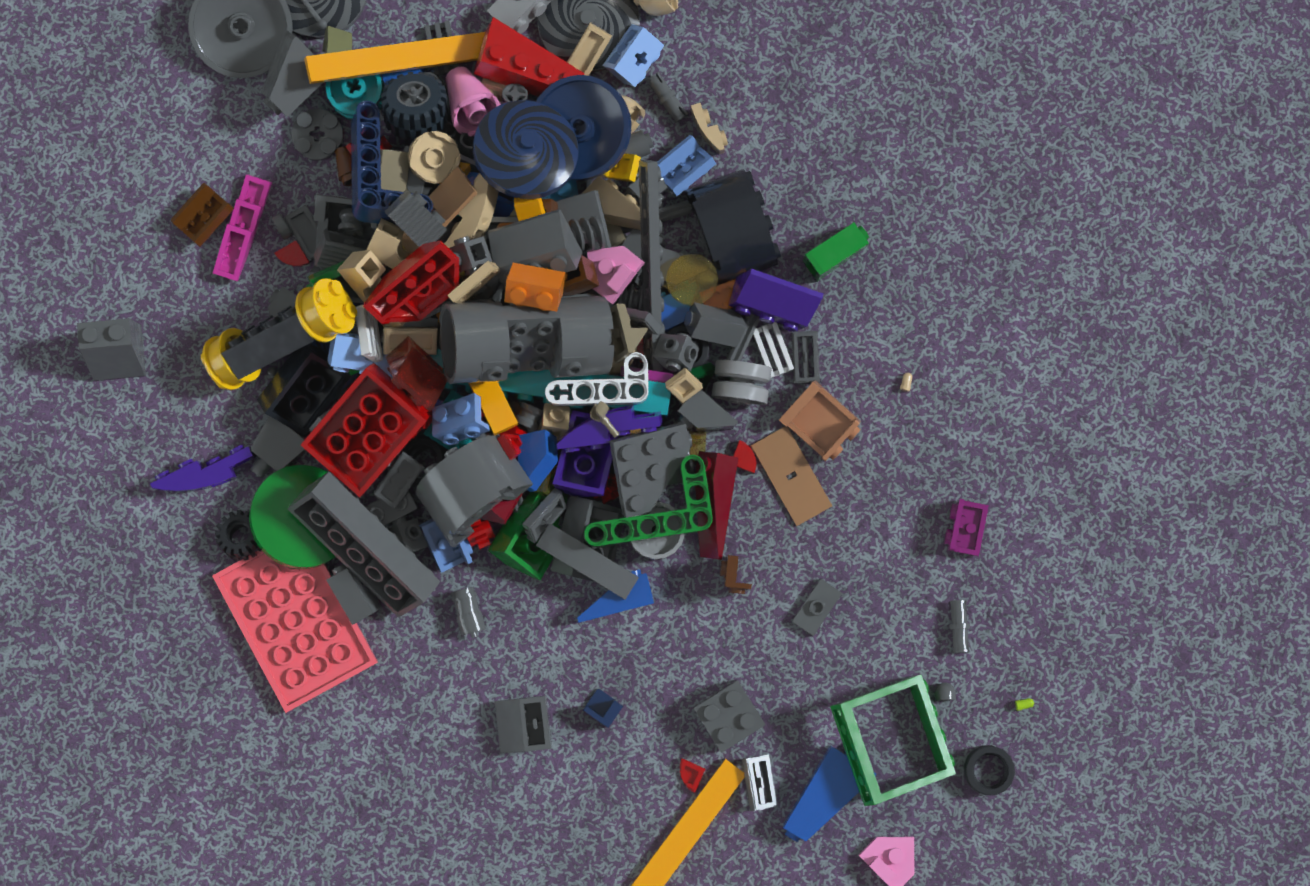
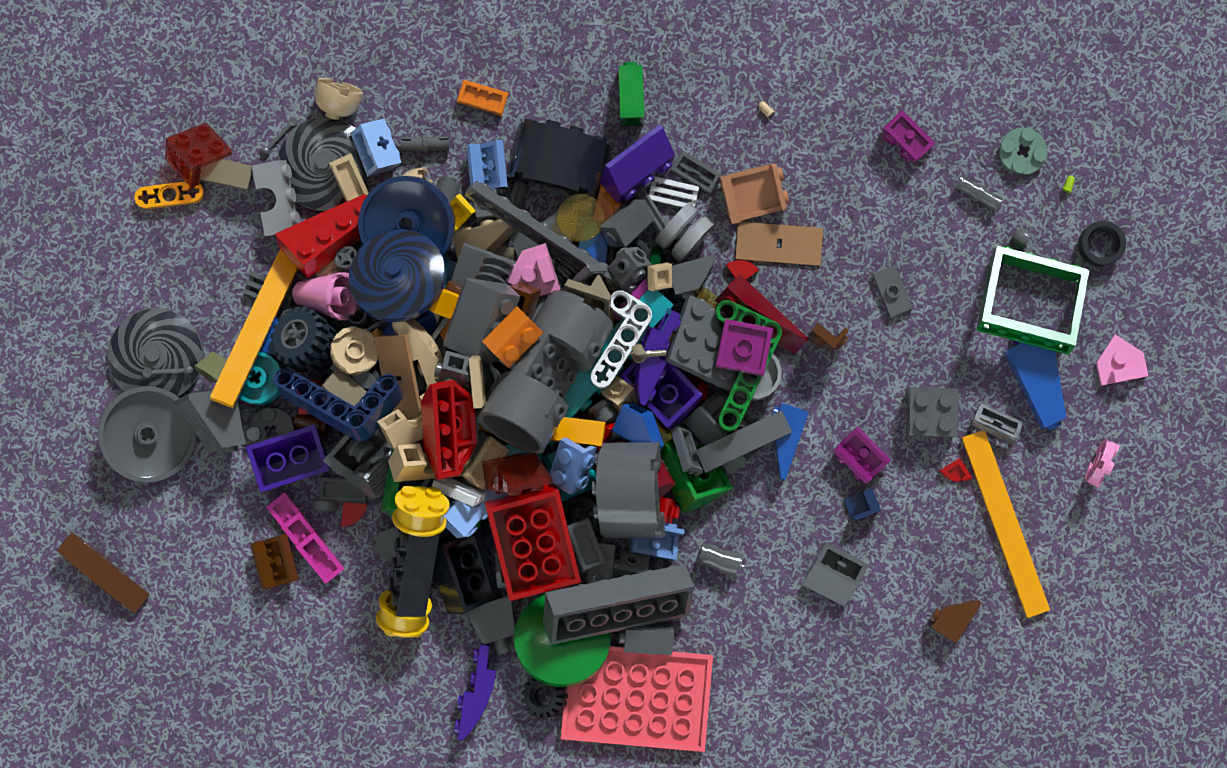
camera: 60 degrees left, 0 degrees up
dark grey slope [77,318,146,381] -> none
dark grey brick [385,190,447,247] -> none
red tile [497,433,522,460] -> none
tan slope [690,103,728,155] -> none
none -> reddish brown slope [56,532,150,613]
none -> dark purple slope [246,424,332,493]
none -> orange plate [457,79,509,117]
none -> magenta tile [716,319,773,376]
none -> magenta bracket [833,426,891,484]
none -> reddish brown slope [929,600,982,643]
none -> sand green plate [999,127,1048,175]

